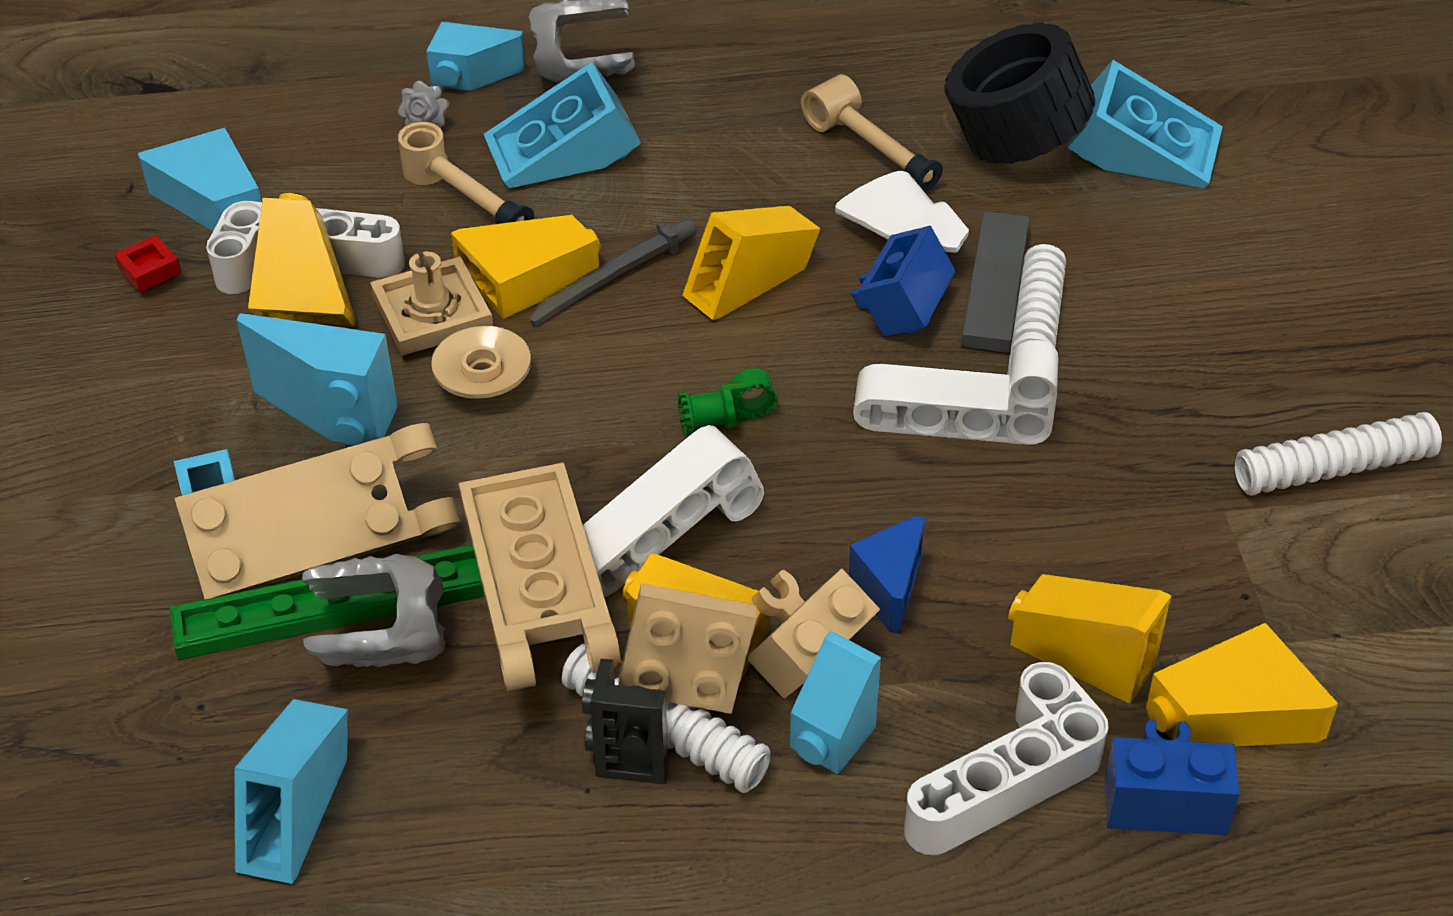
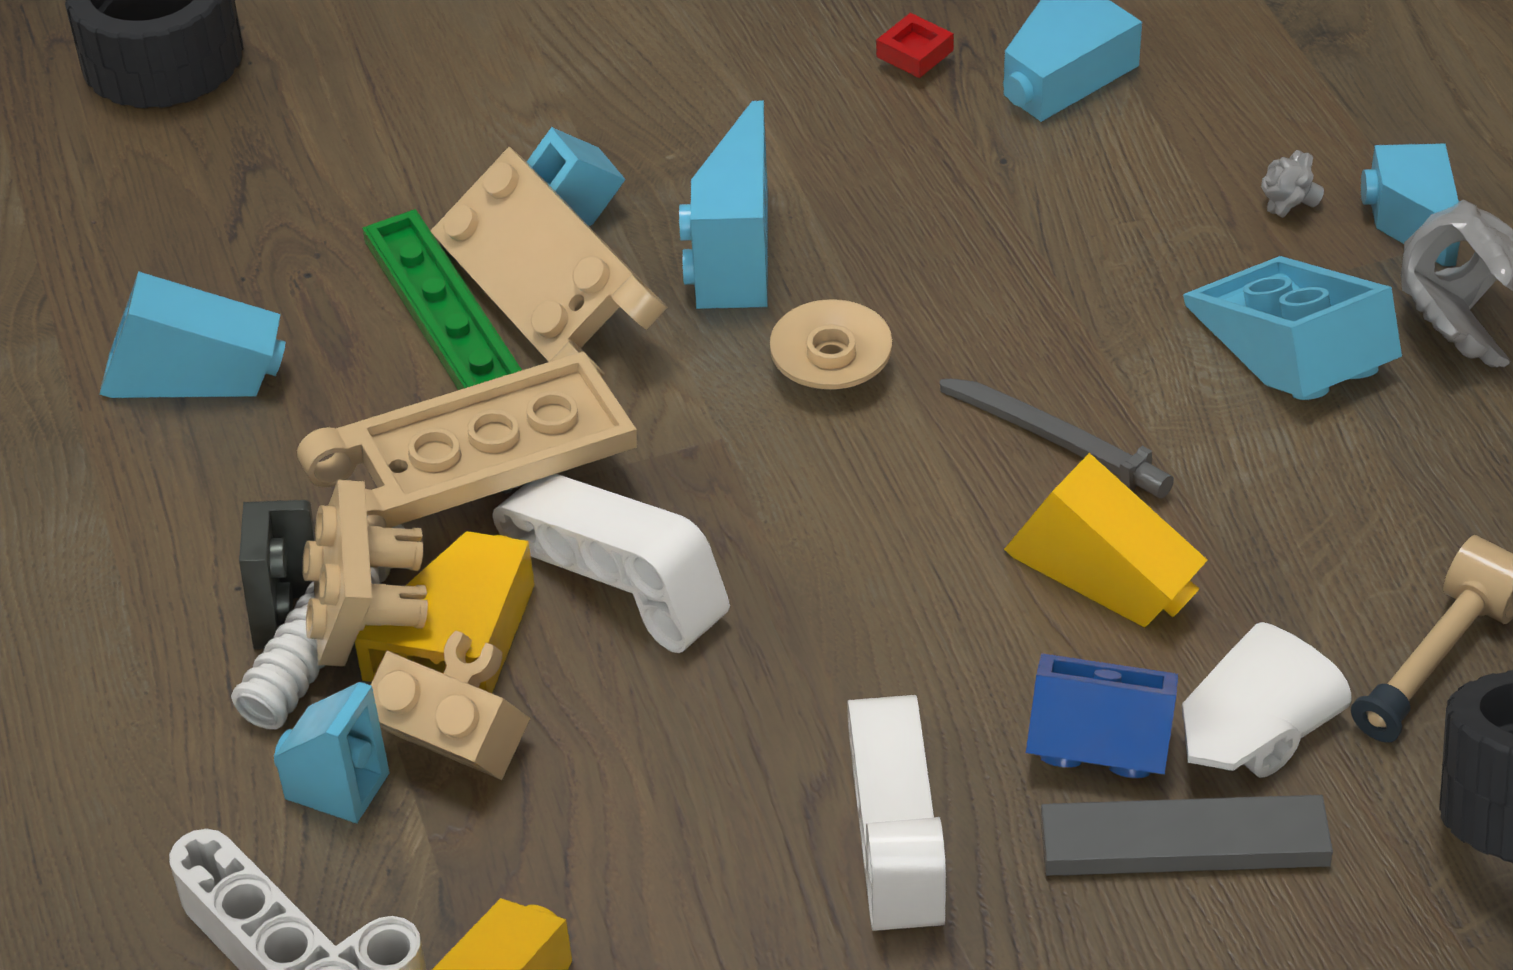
camera: 80 degrees right, 0 degrees up
white beam [206,201,405,294] -> none
yellow slope [248,193,356,328] -> none
light grey piece [302,553,446,668] -> none
tan plate [370,251,493,356] -> none
tan piece [398,122,534,224] -> none
yellow slope [451,215,601,319] -> none
green connector [677,368,778,436] -> none
blue slope [849,516,926,634] -> none
white piece [1007,244,1066,375] -> none

